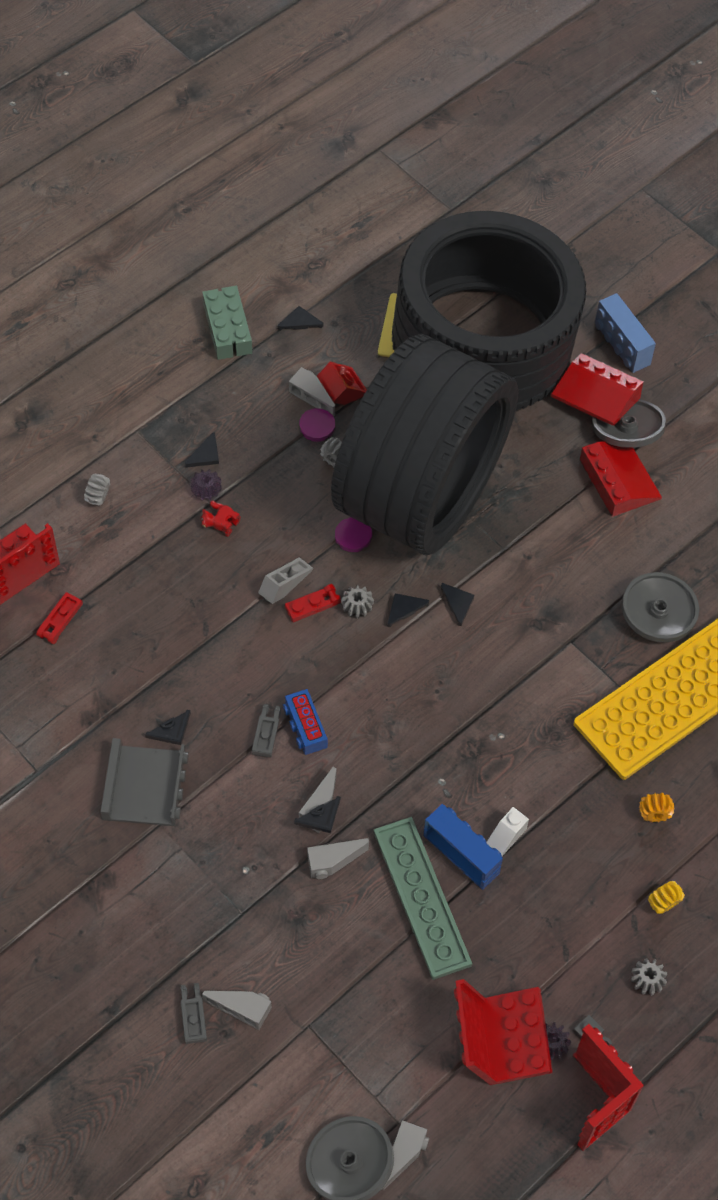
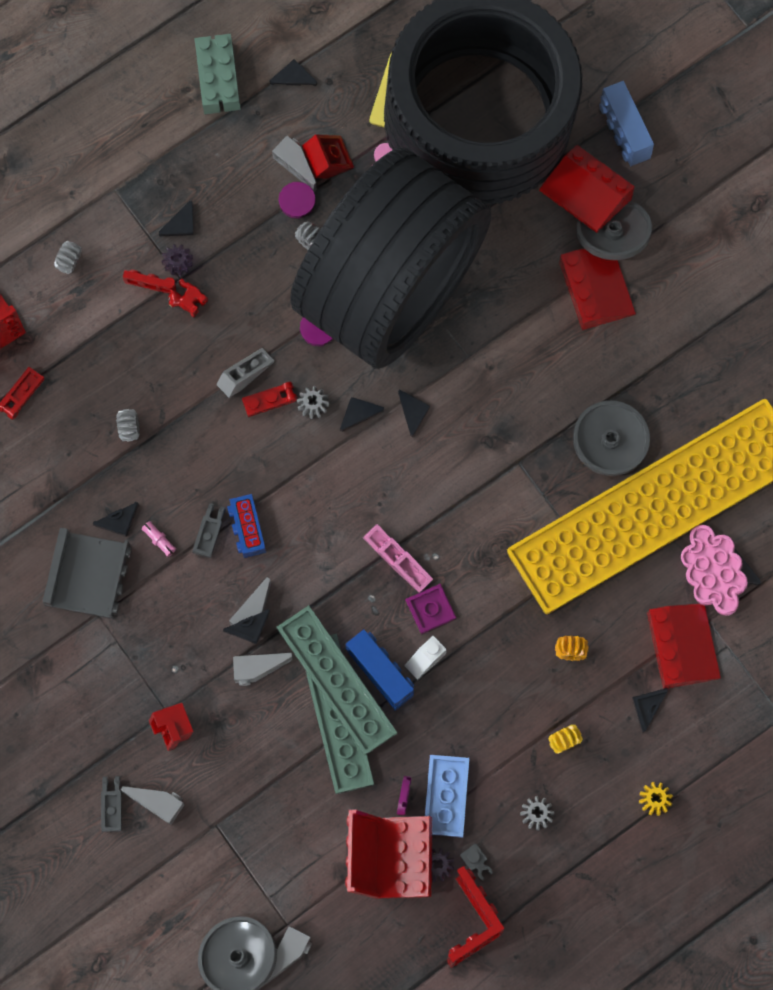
camera: 10 degrees right, 15 degrees up
none -> light grey gear [116,409,140,442]
none -> red plate [123,270,177,294]
none -> bright pink pin [142,521,176,557]
none -> red plate [149,703,193,751]
none -> sand green plate [277,605,397,756]
none -> bright pink slope [363,524,433,593]
none -> magenta tile [397,776,412,816]
none -> magenta tile [405,584,457,635]
none -> light blue plate [425,755,469,838]

